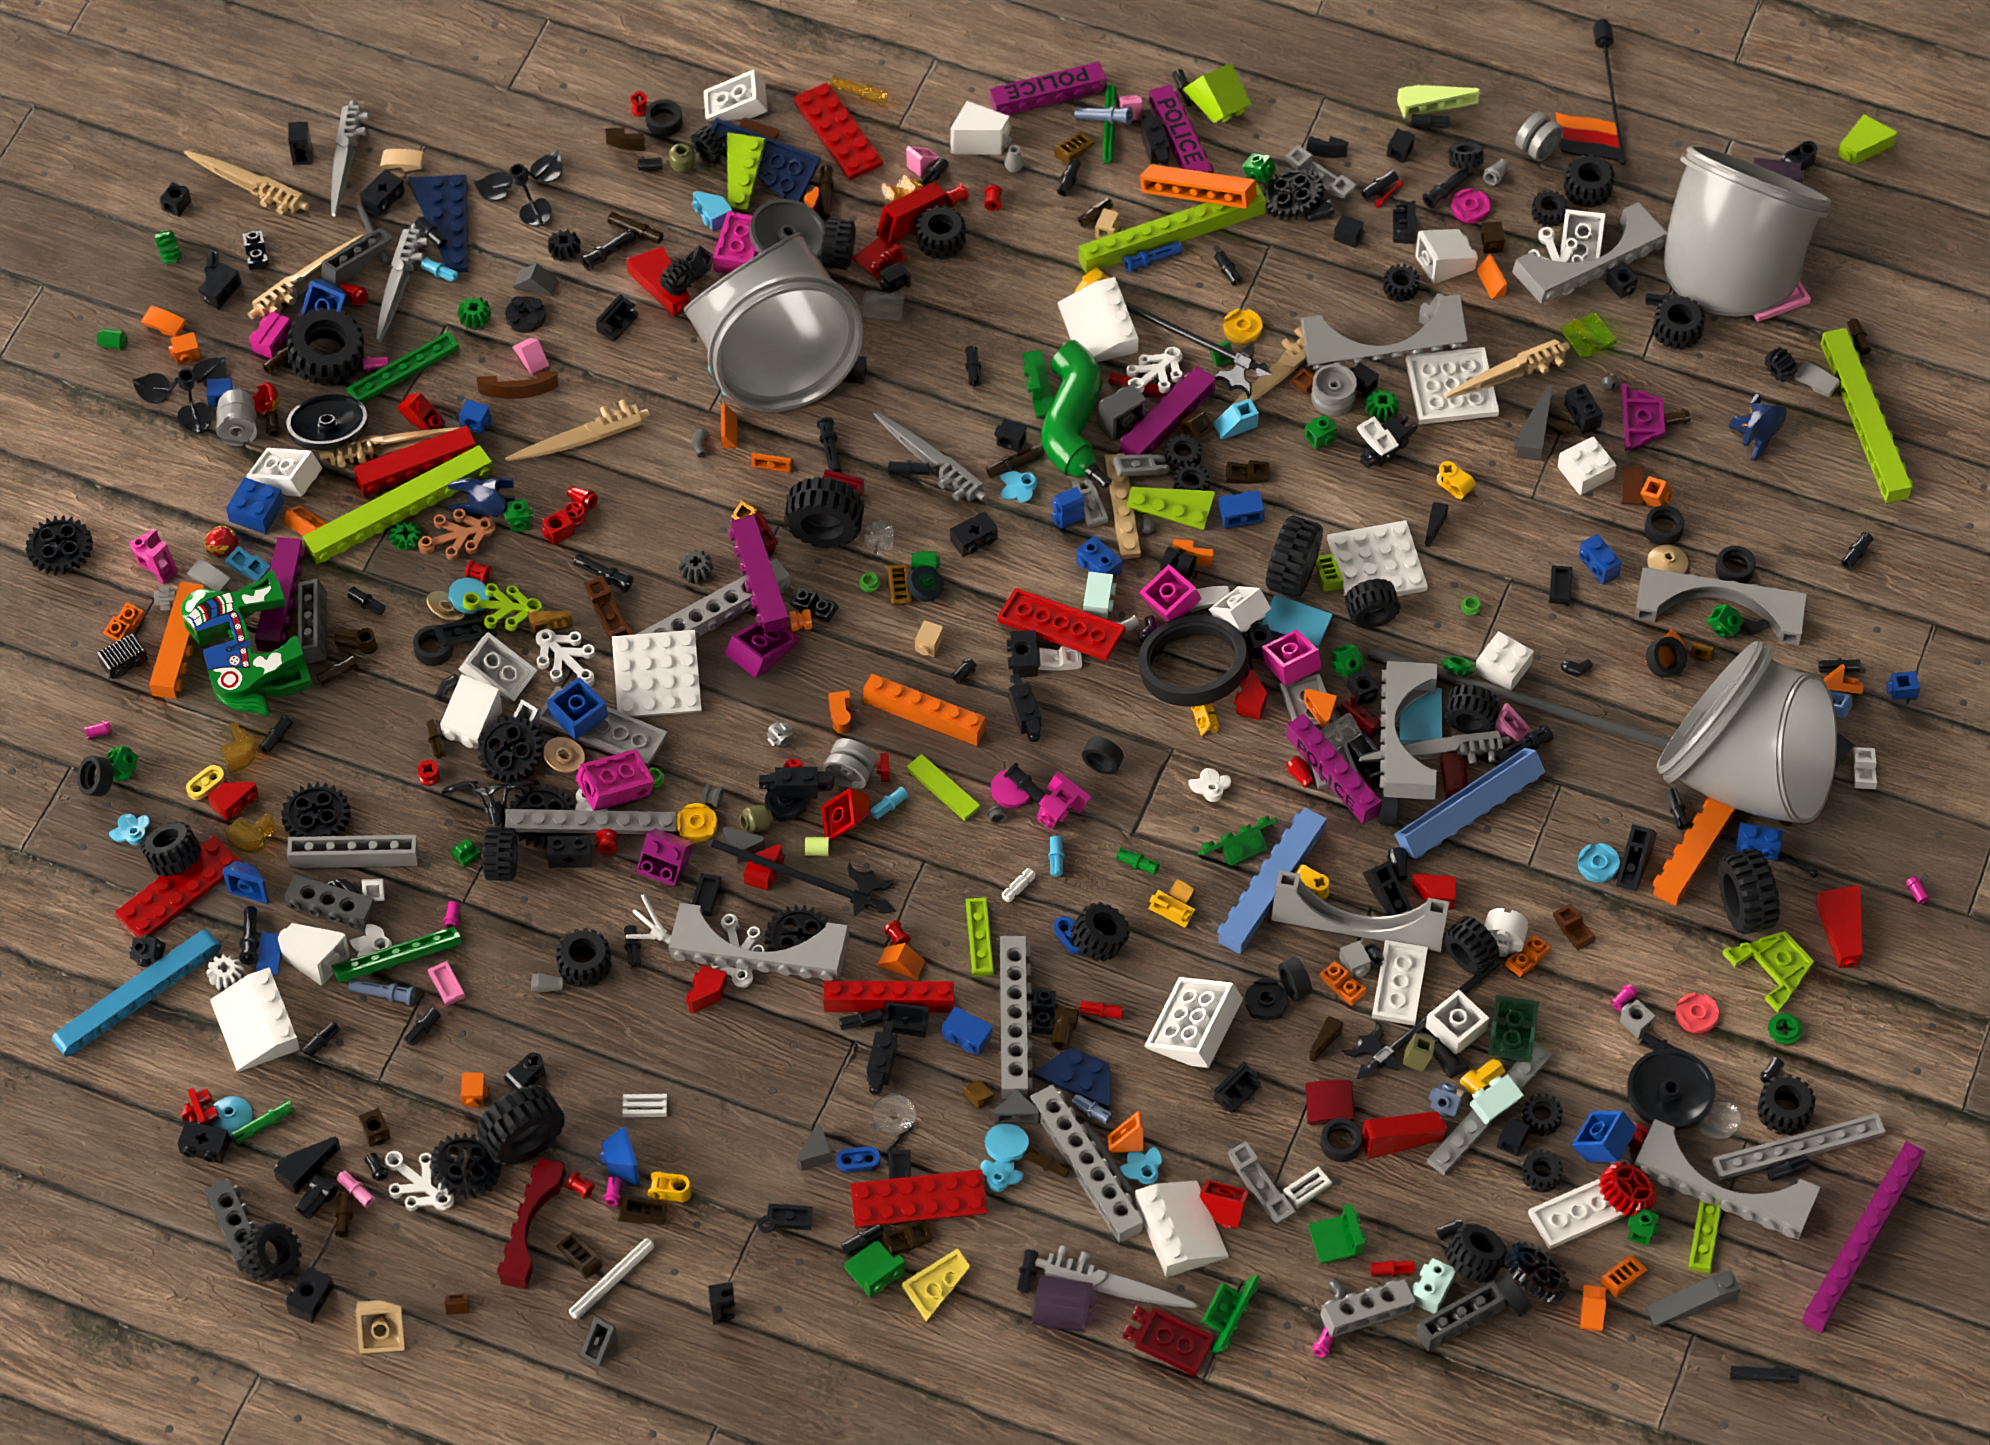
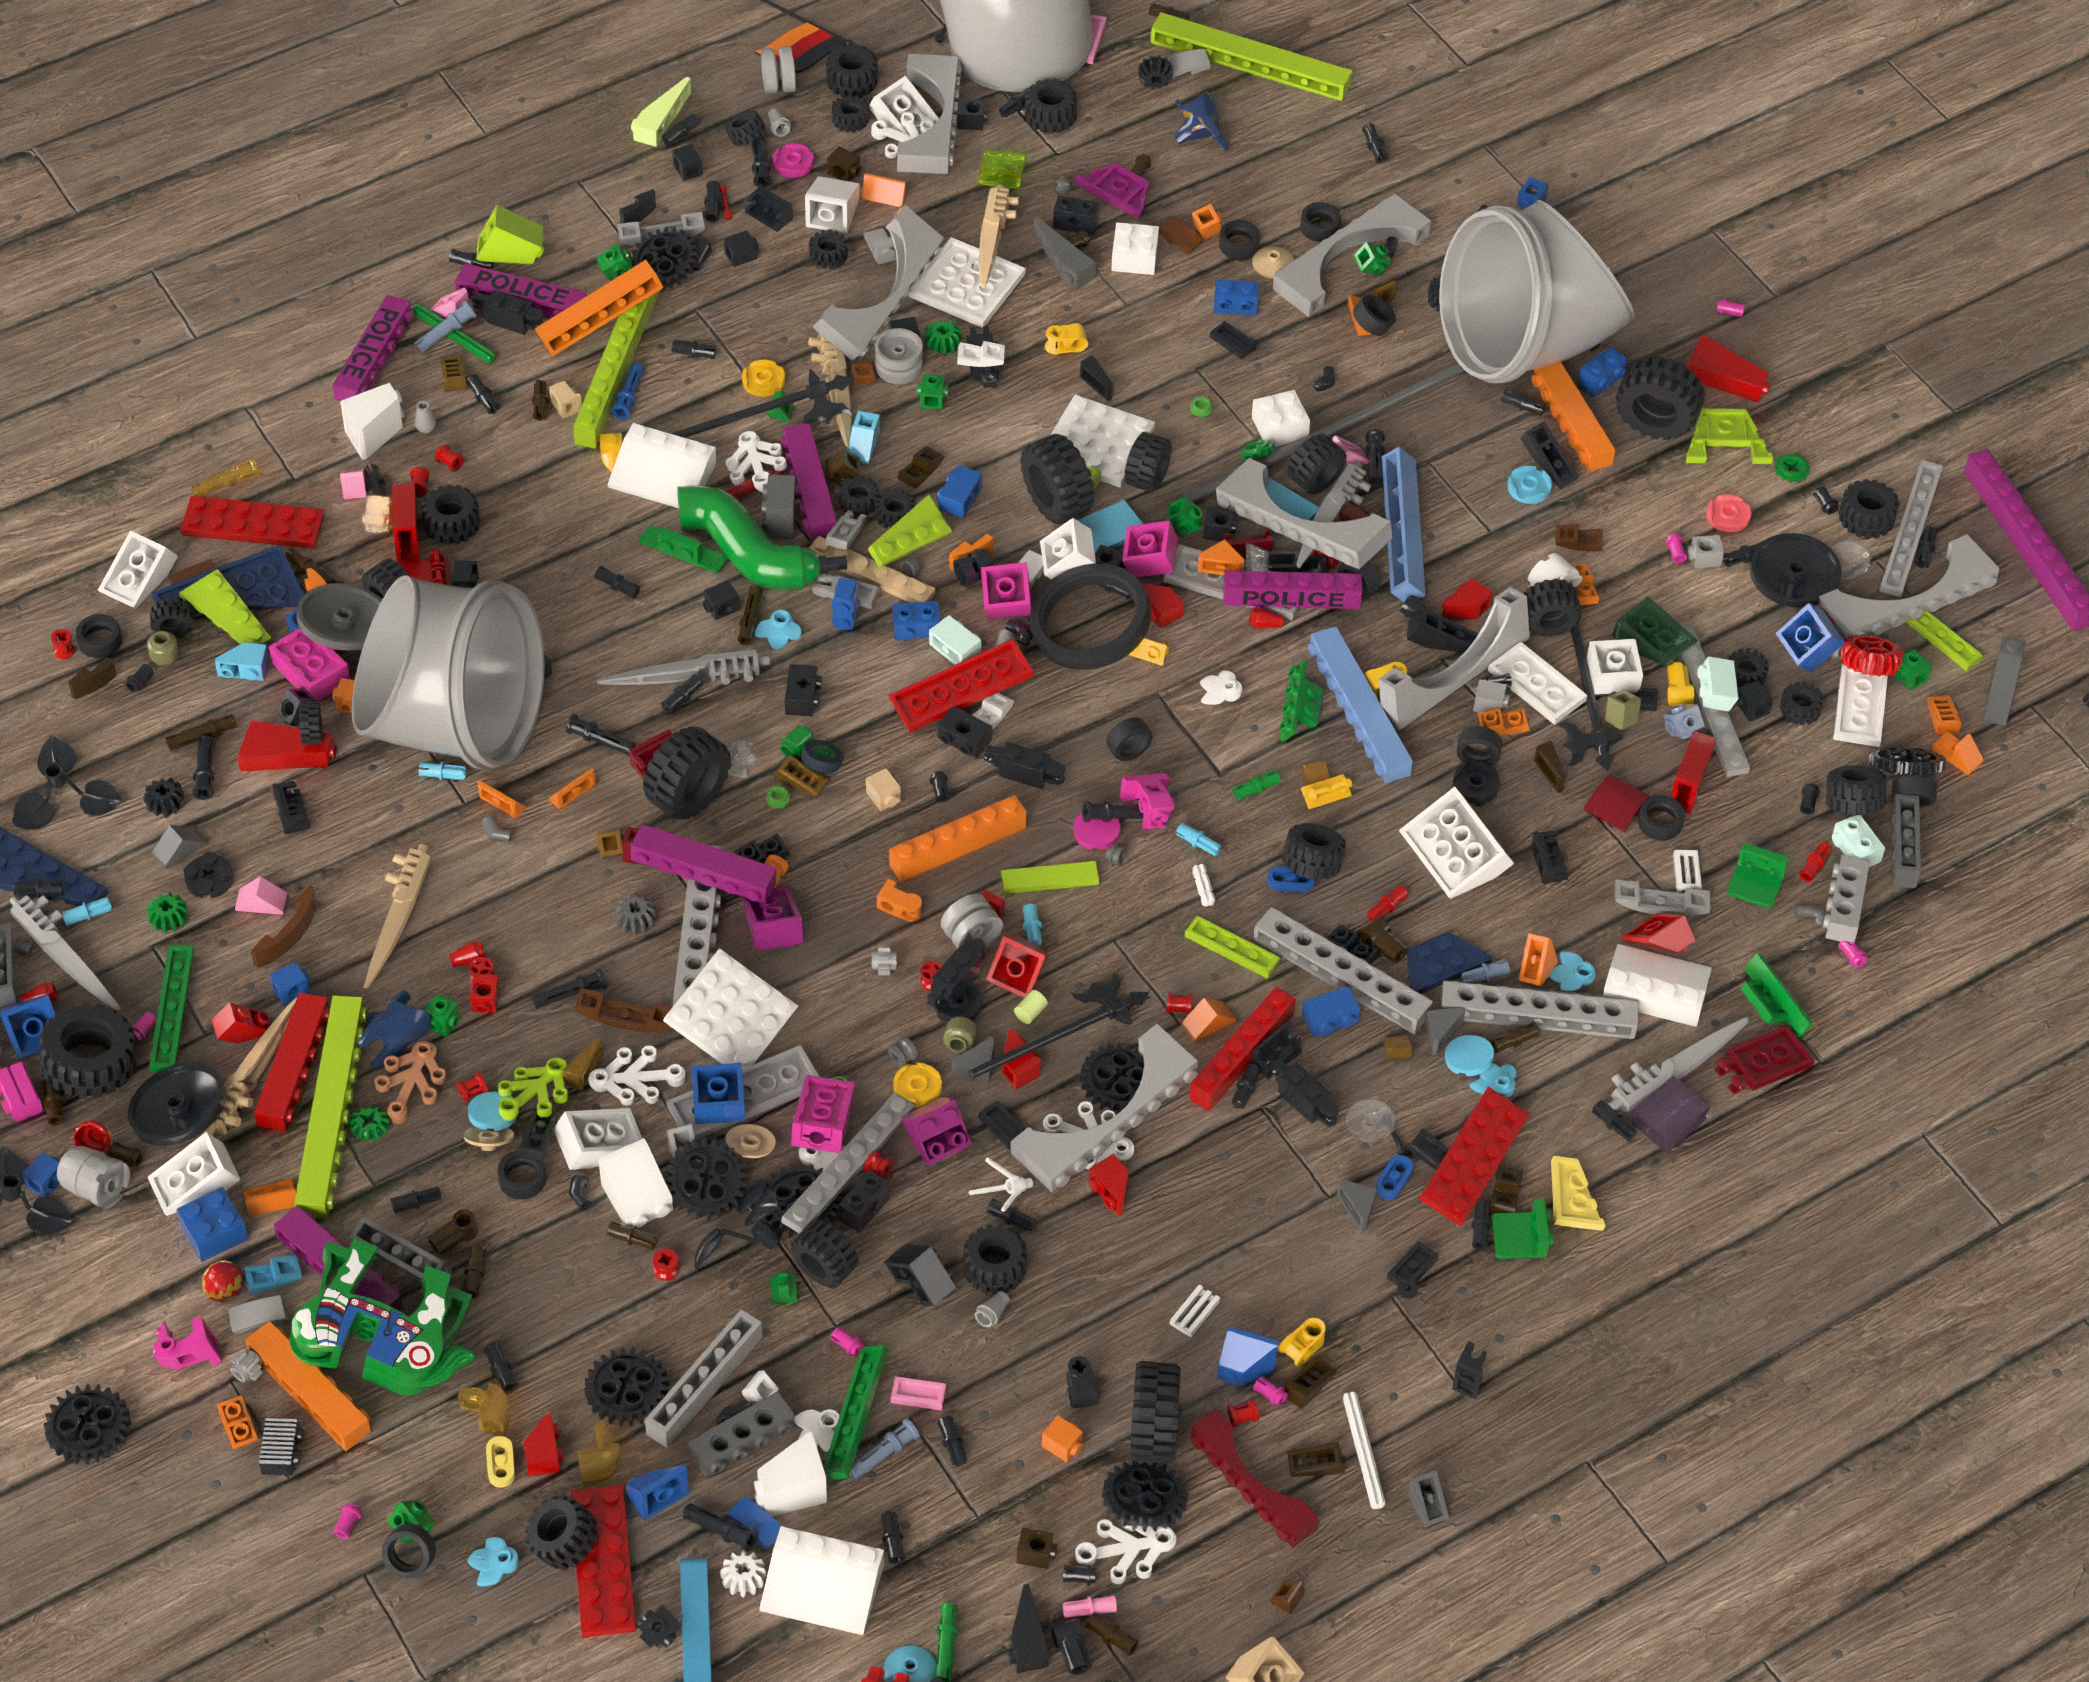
camera: 55 degrees left, 5 degrees down
none -> black brick [884,1244,956,1306]

